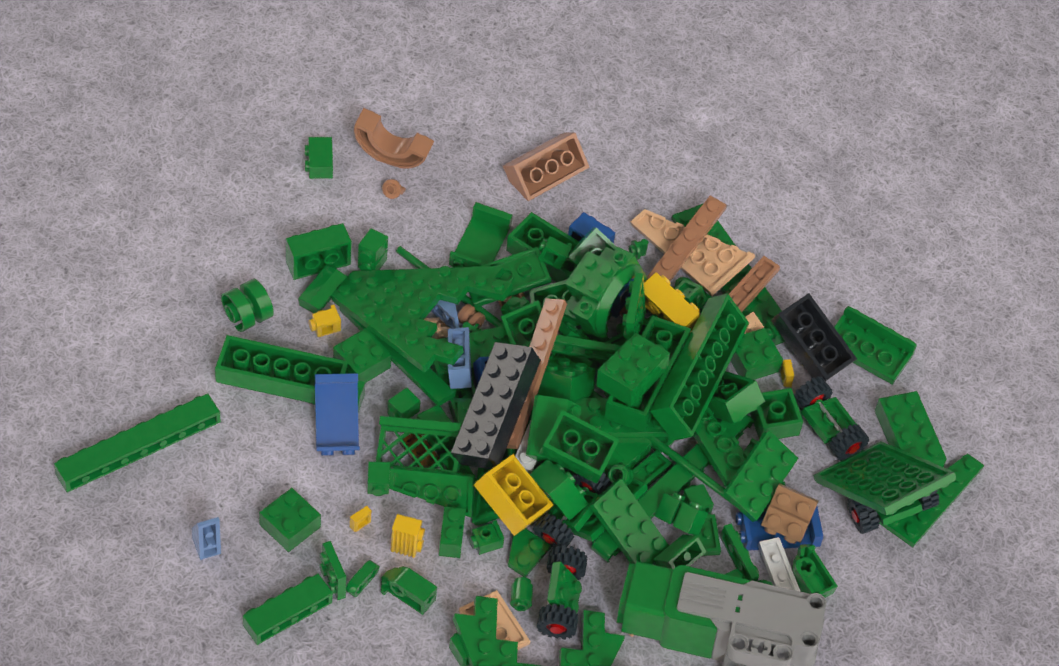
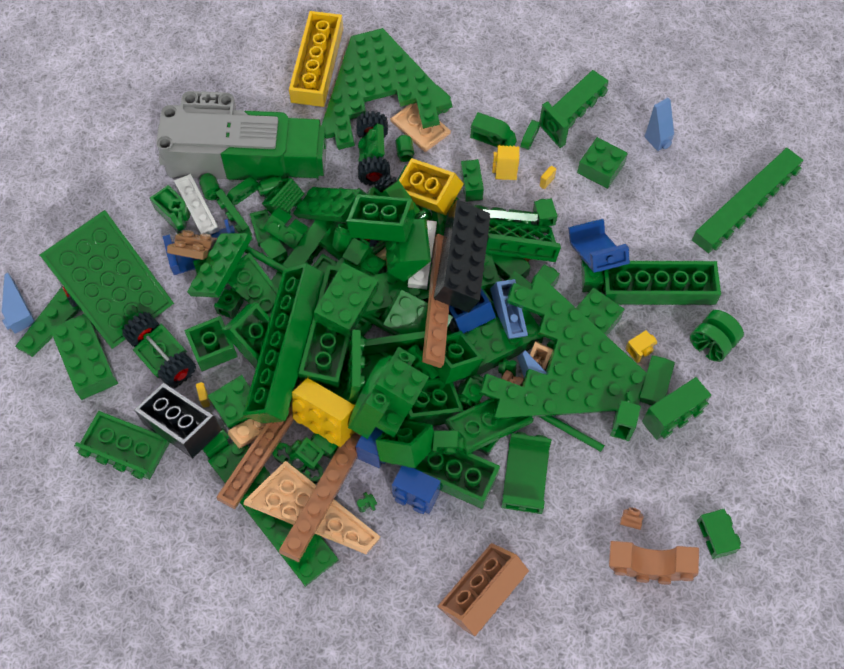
camera: 175 degrees right, 10 degrees up
none -> medium blue slope [1,273,35,334]

